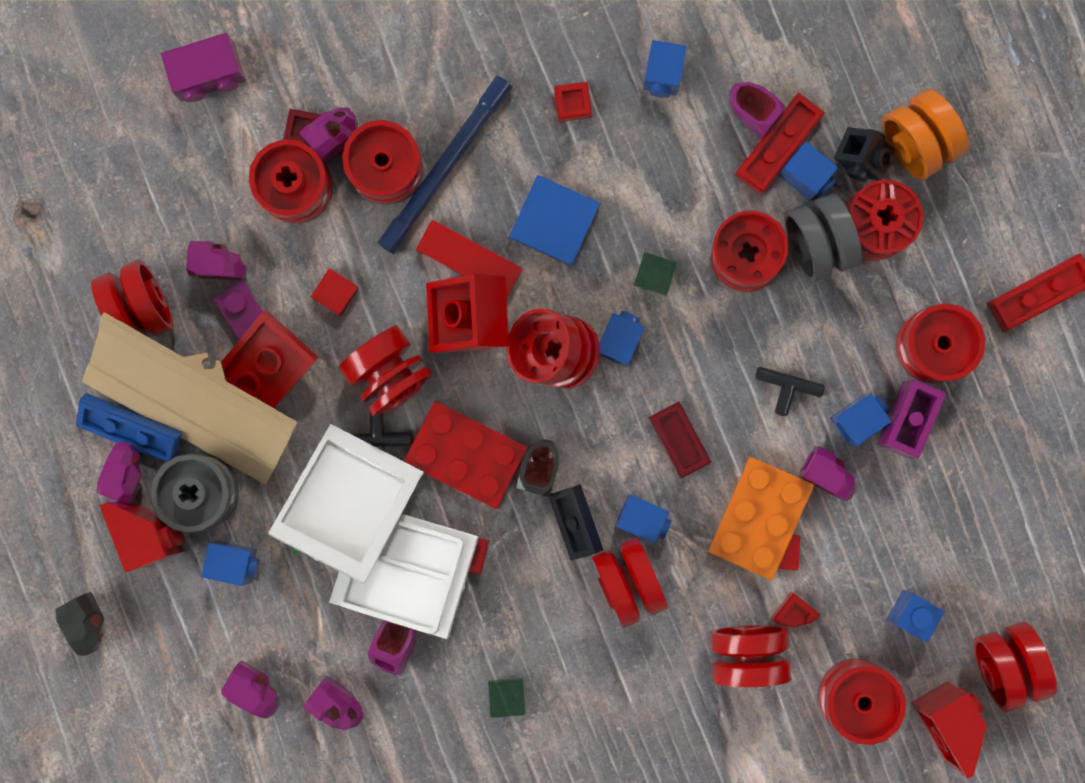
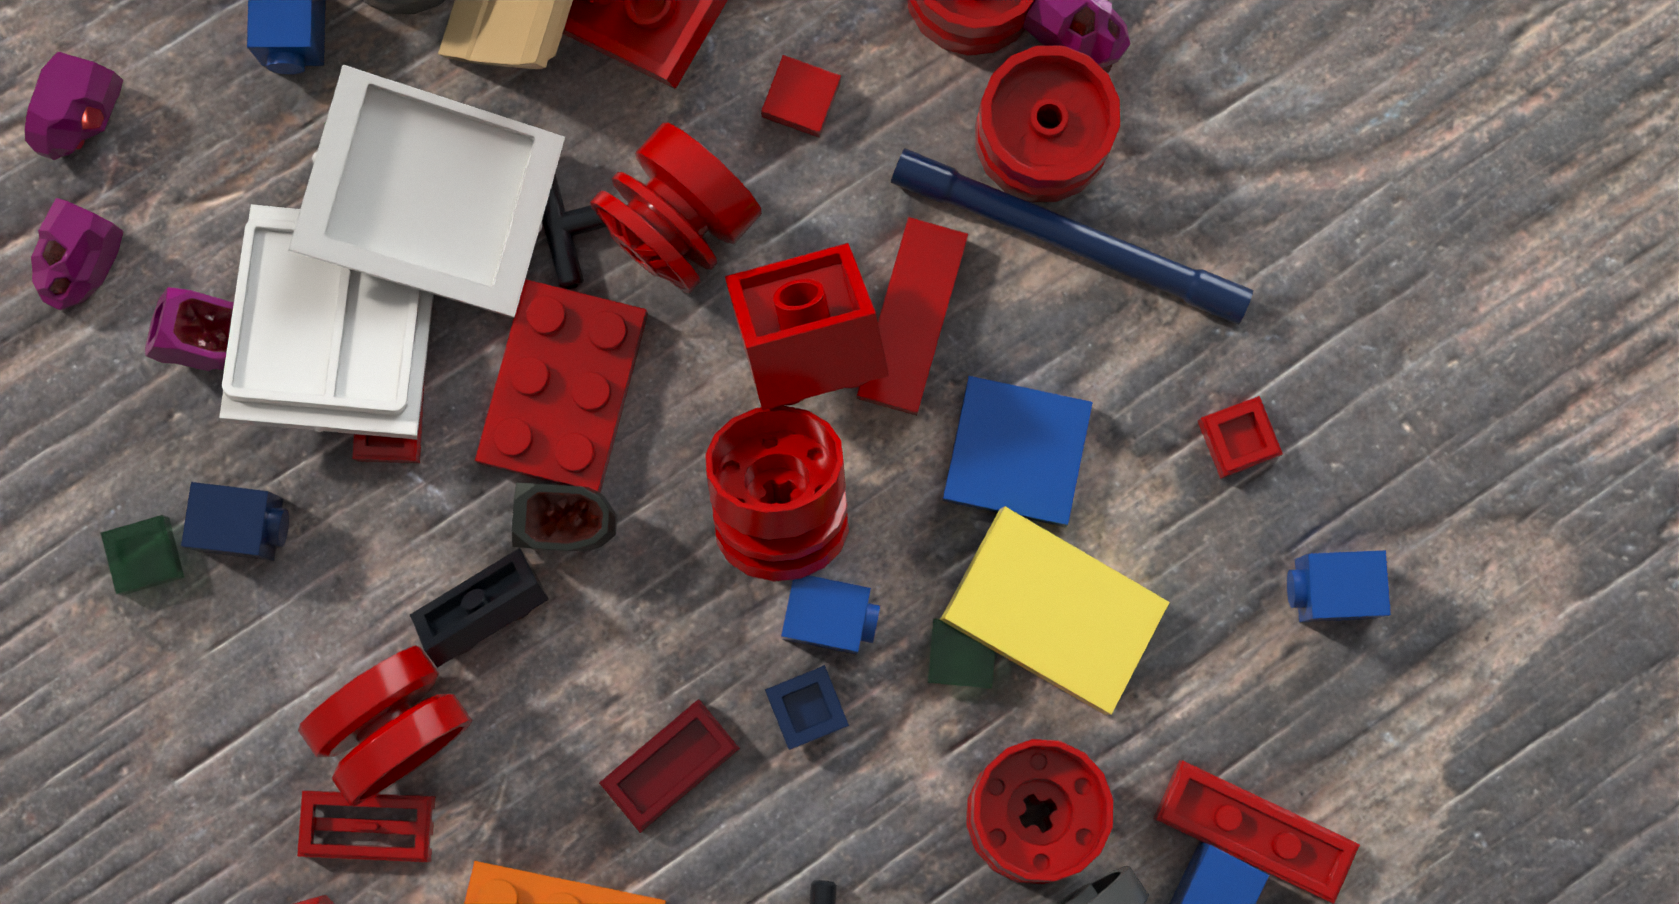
camera: 75 degrees right, 5 degrees down
blue brick [615,494,672,544] -> none
rock [729,82,786,138] -> none
none -> dark blue brick [181,482,289,561]
none -> red tile [297,790,436,862]
none -> dark blue plate [765,665,849,750]
none -> light yellow tile [940,506,1170,715]

